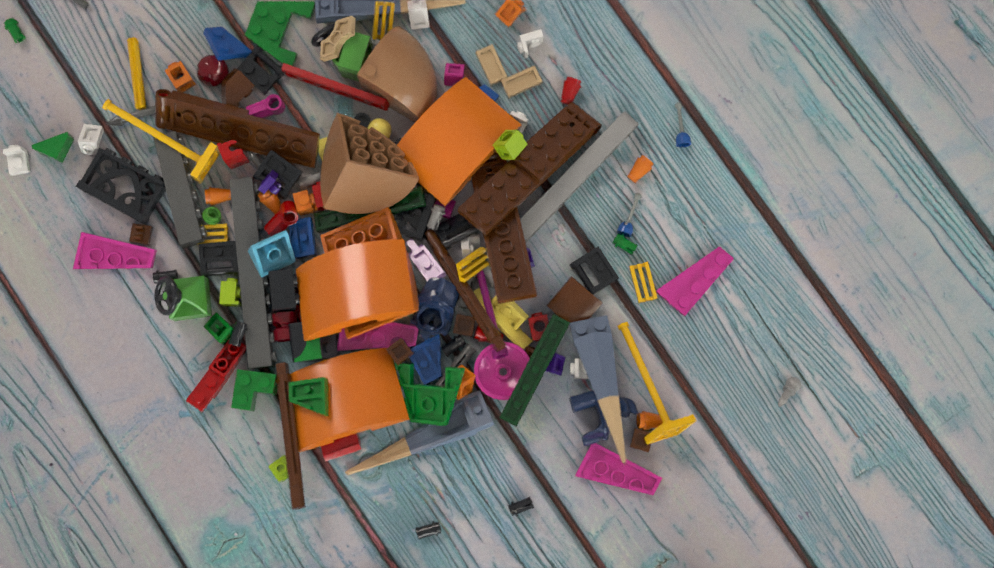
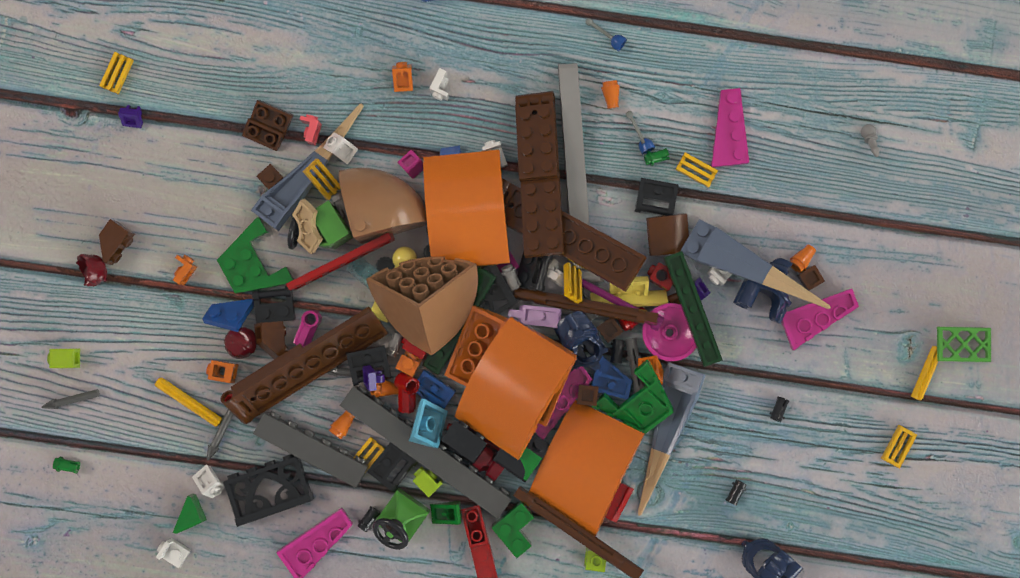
camera: 50 degrees left, 5 degrees up
yellow tile [102,99,220,184] -> none
reddish brown tile [129,223,153,246] -> none
bright green plate [202,207,221,225] -> none
red hinge [217,140,250,170] -> none
black pin [228,321,248,347] -> none
green wing [289,377,329,416] -> none
tan tile [475,44,507,86] -> none
lime brick [492,130,528,160] -> none
tan tile [501,65,542,99] -> none
red cone [561,76,582,105] -> none
yellow tile [617,322,697,445] -> none

